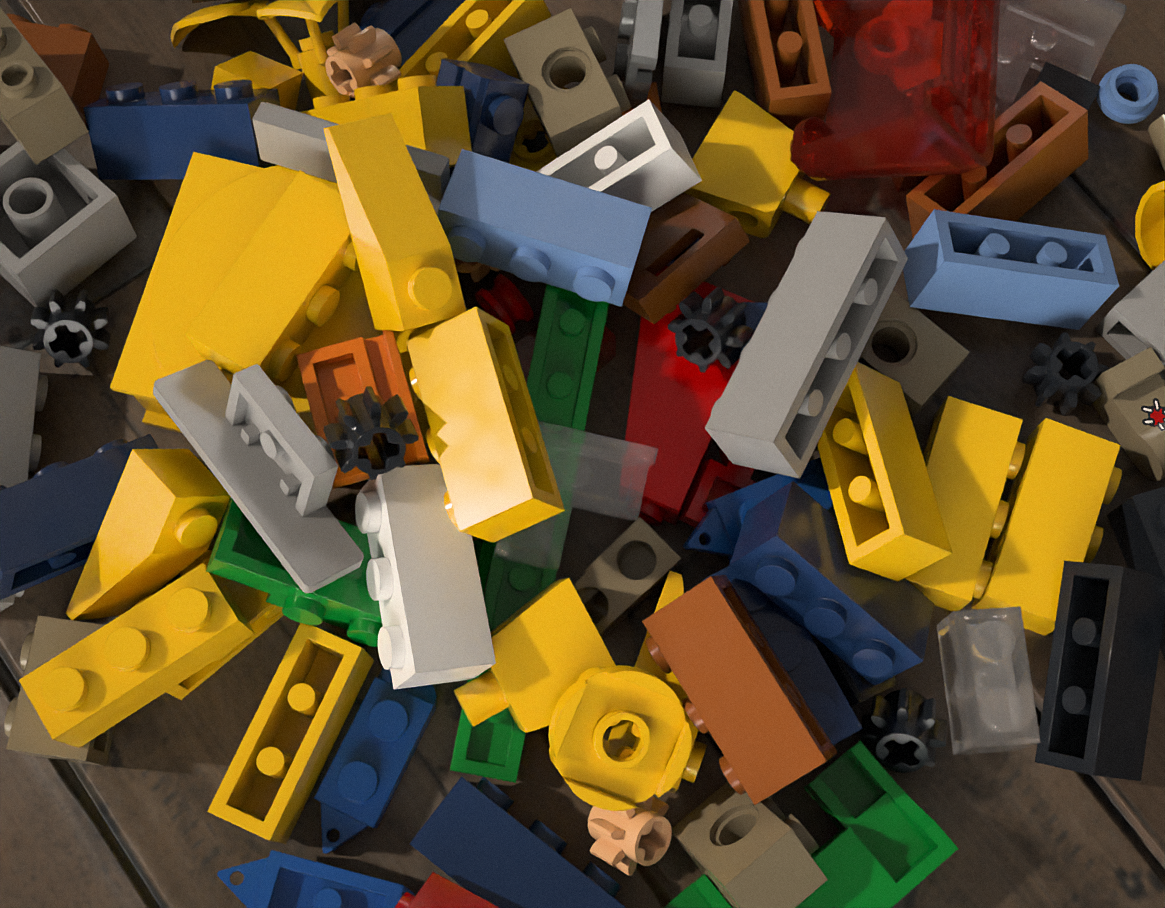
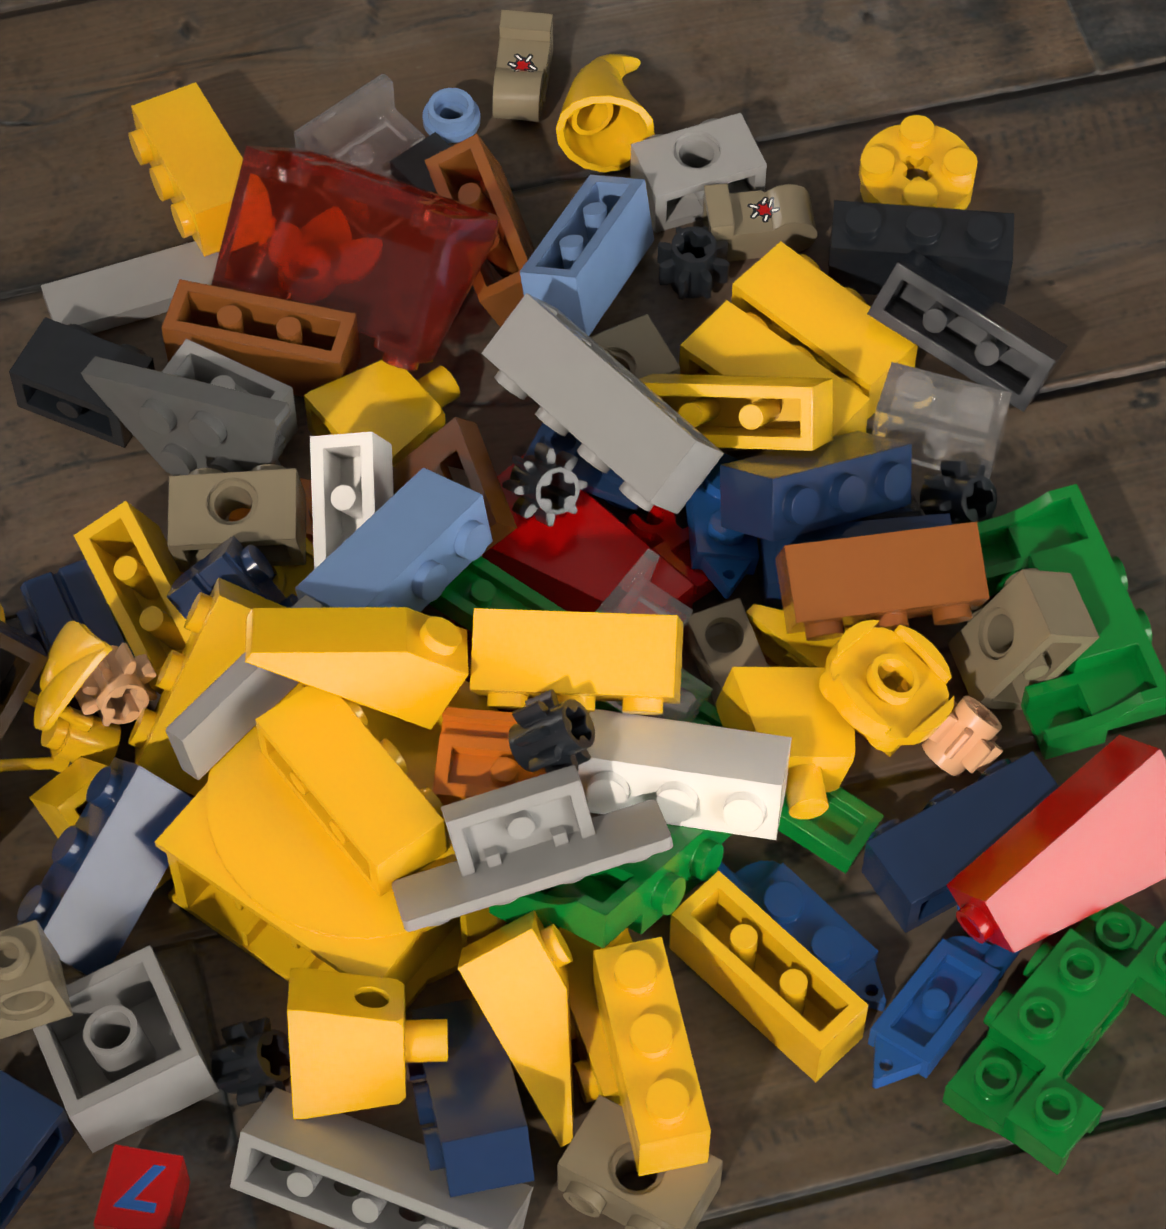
camera: 70 degrees left, 15 degrees down
none -> yellow torso [287,968,448,1119]

